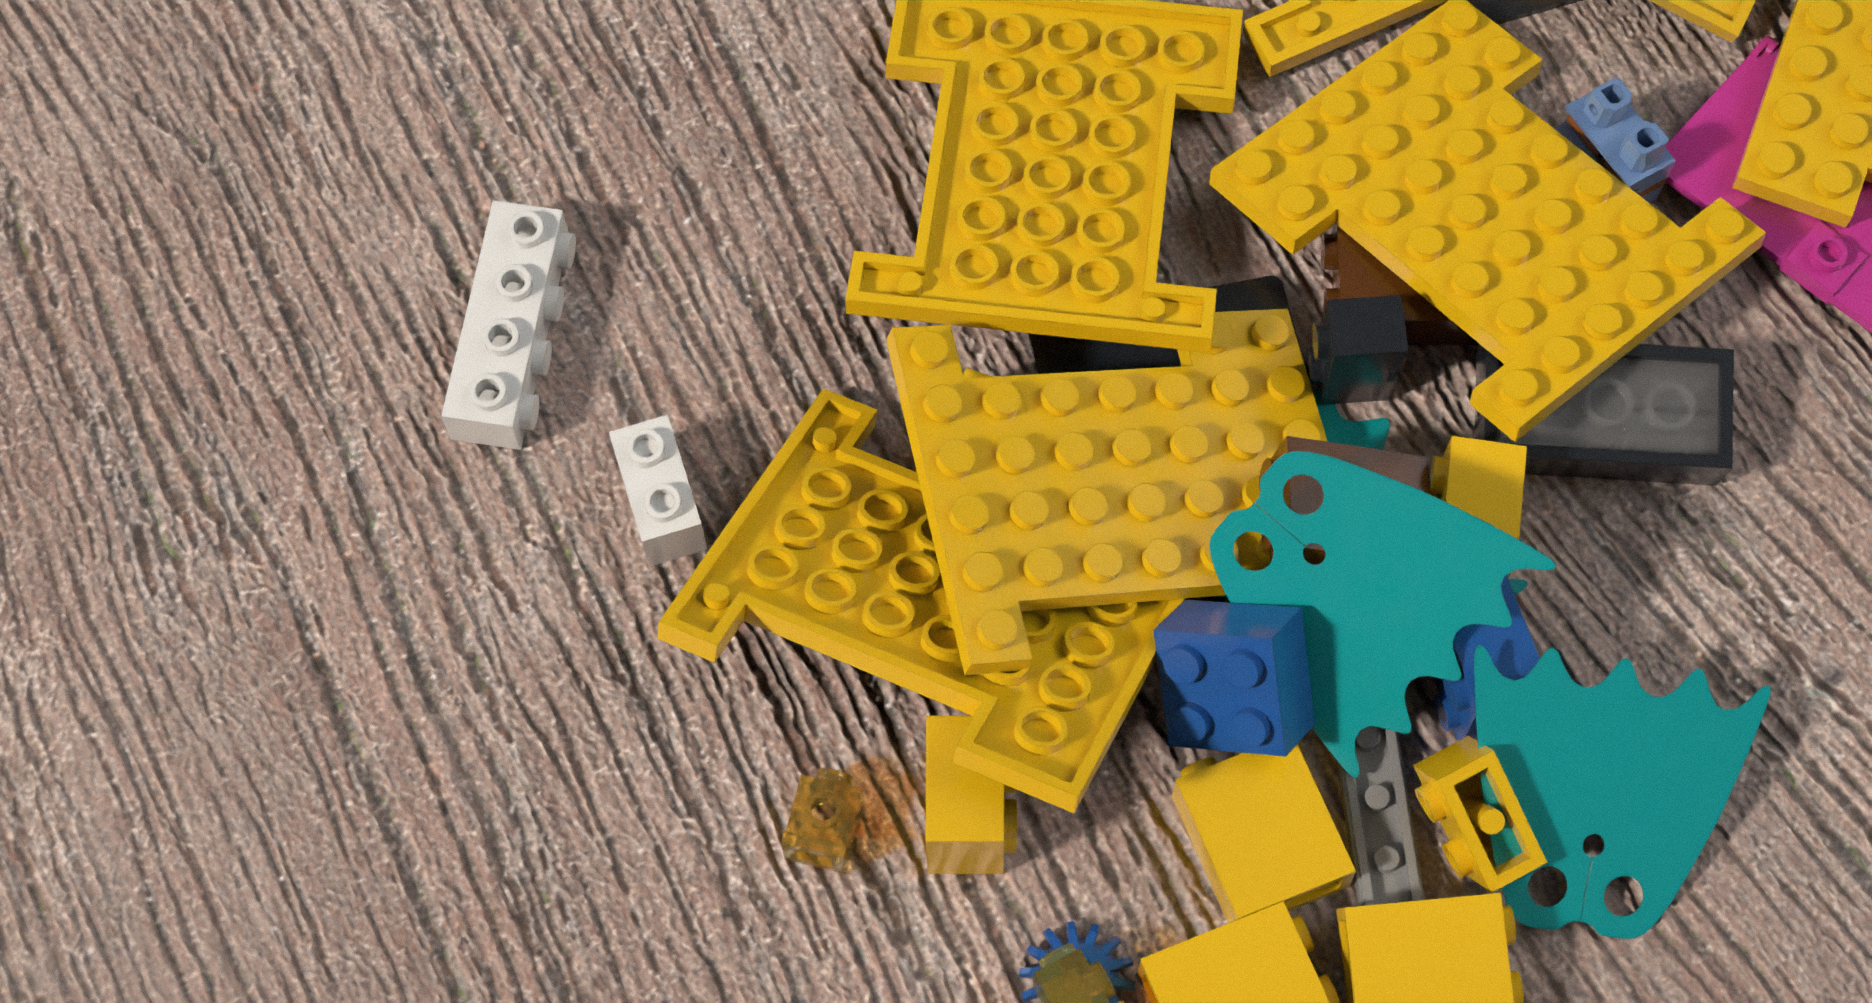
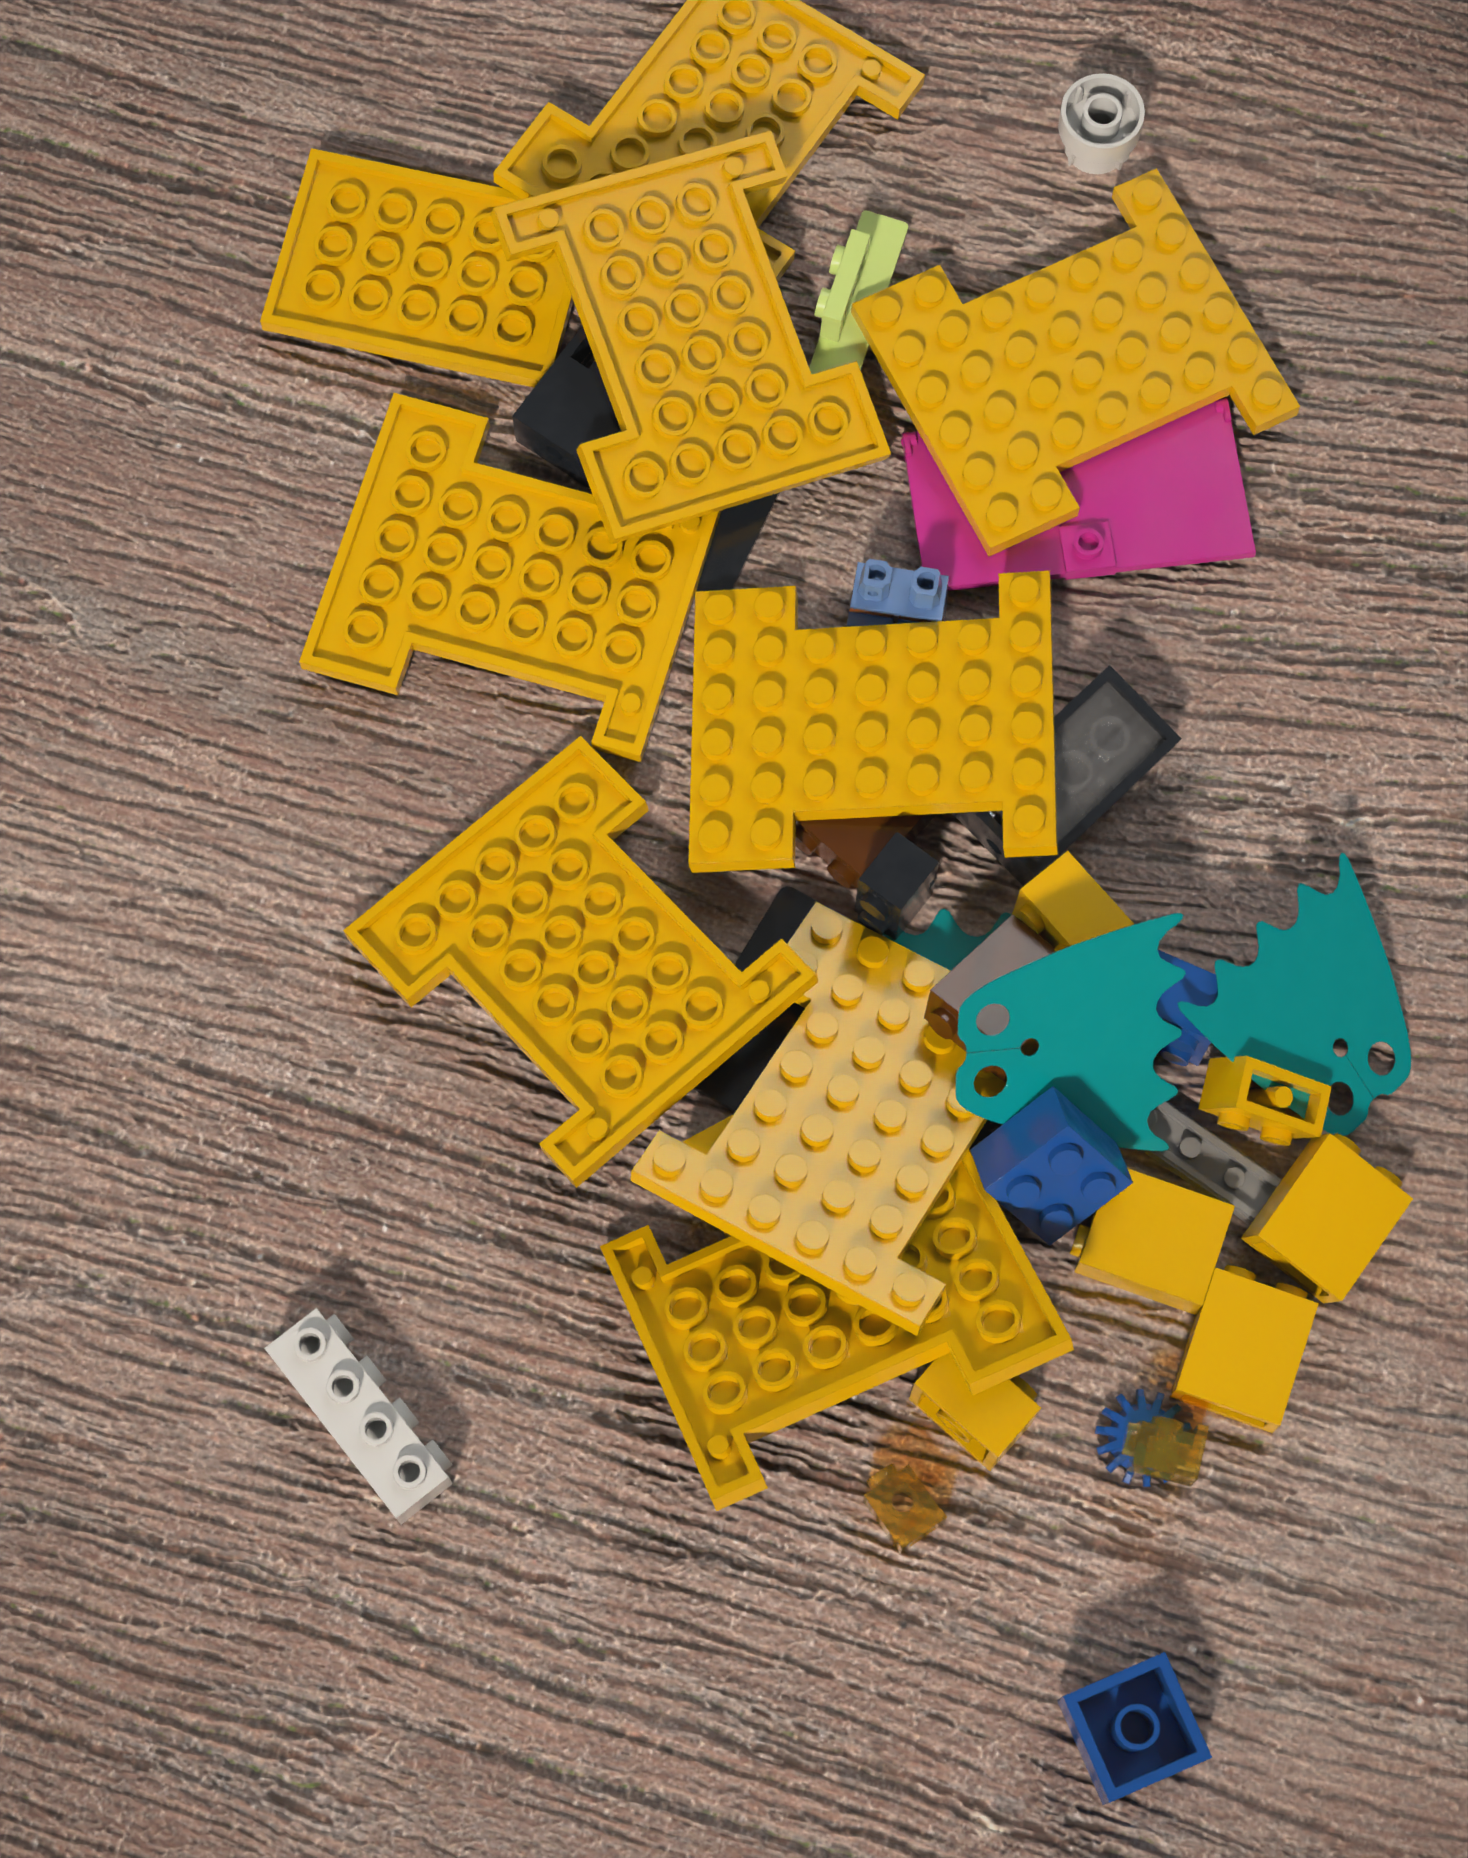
camera: 50 degrees left, 5 degrees up
white brick [609,415,707,567] -> none

